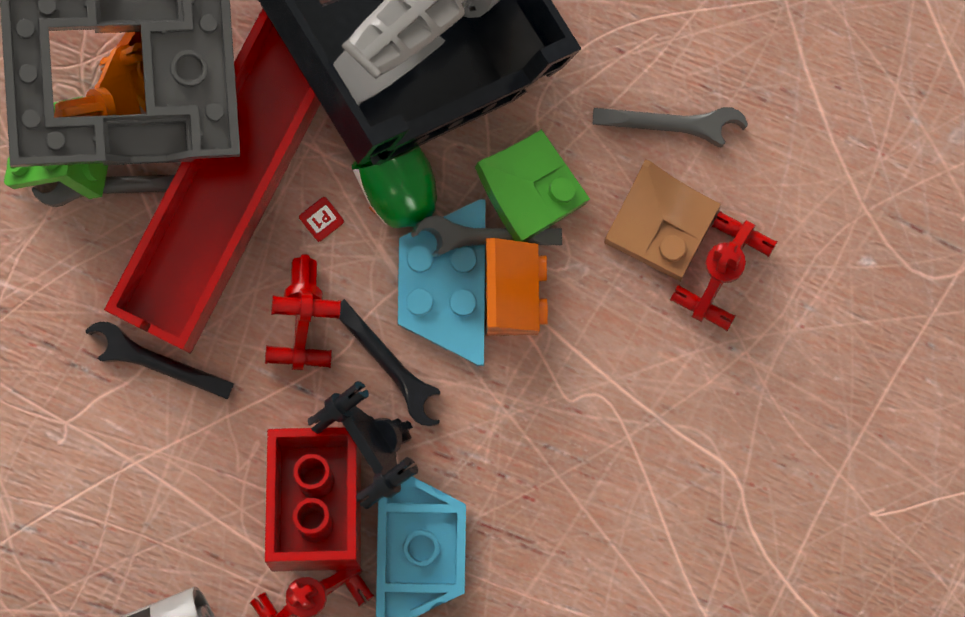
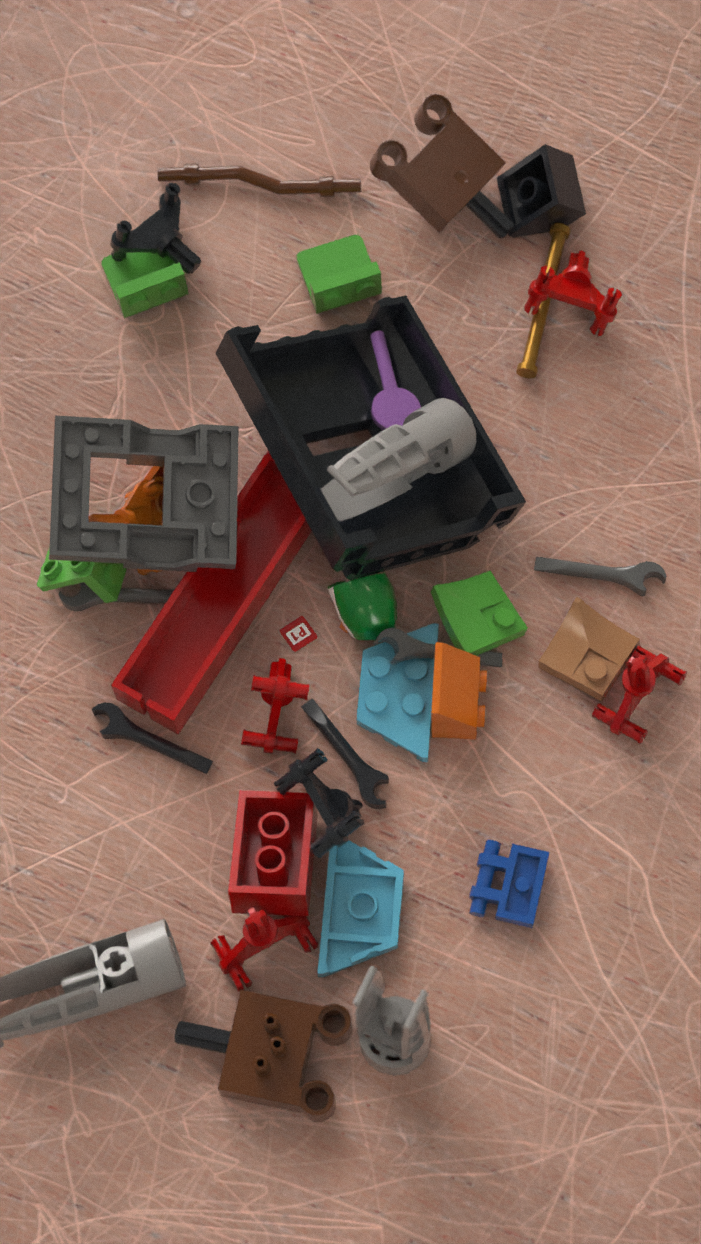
camera: 15 degrees right, 15 degrees down
none -> blue plate [469,840,550,928]

